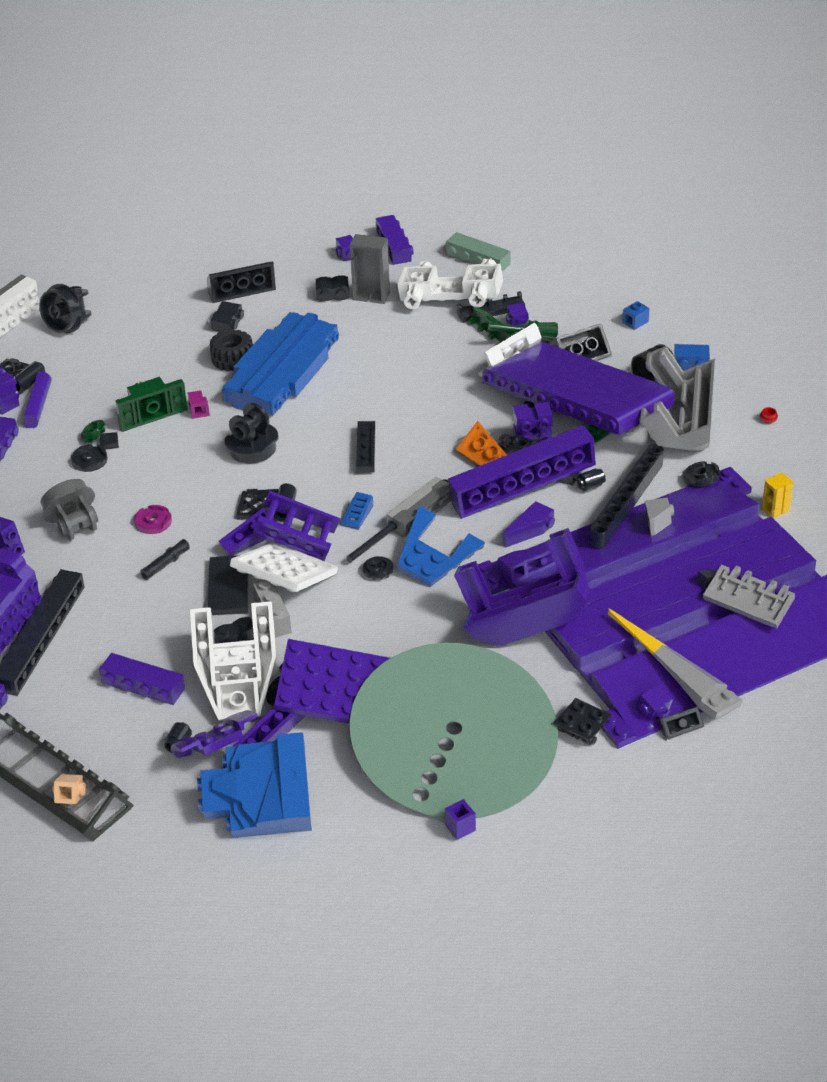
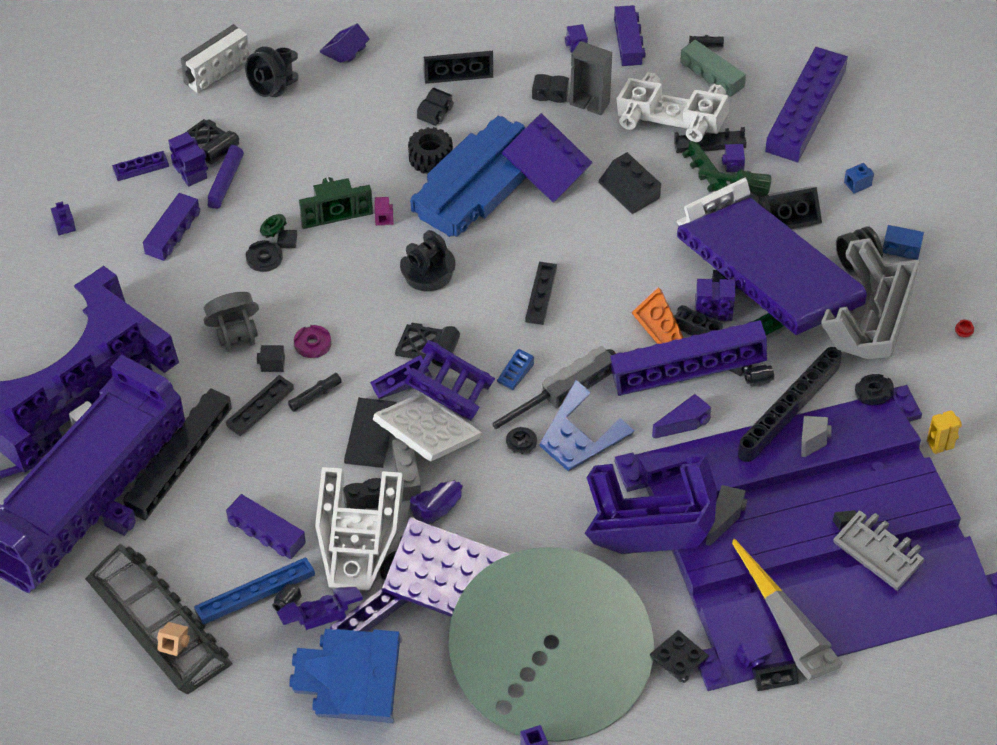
camera: 10 degrees right, 10 degrees up
none -> blue plate [194,557,315,625]
none -> black plate [226,375,294,436]
none -> black brick [256,345,285,372]
none -> dark purple slope [320,23,370,63]
none -> dark purple hair [409,480,463,525]
none -> dark purple slope [502,113,593,203]
none -> black slope [599,152,661,214]
none -> black pin [689,35,724,48]
none -> dark grey slope [706,485,748,546]
none -> dark purple brick [765,46,848,163]

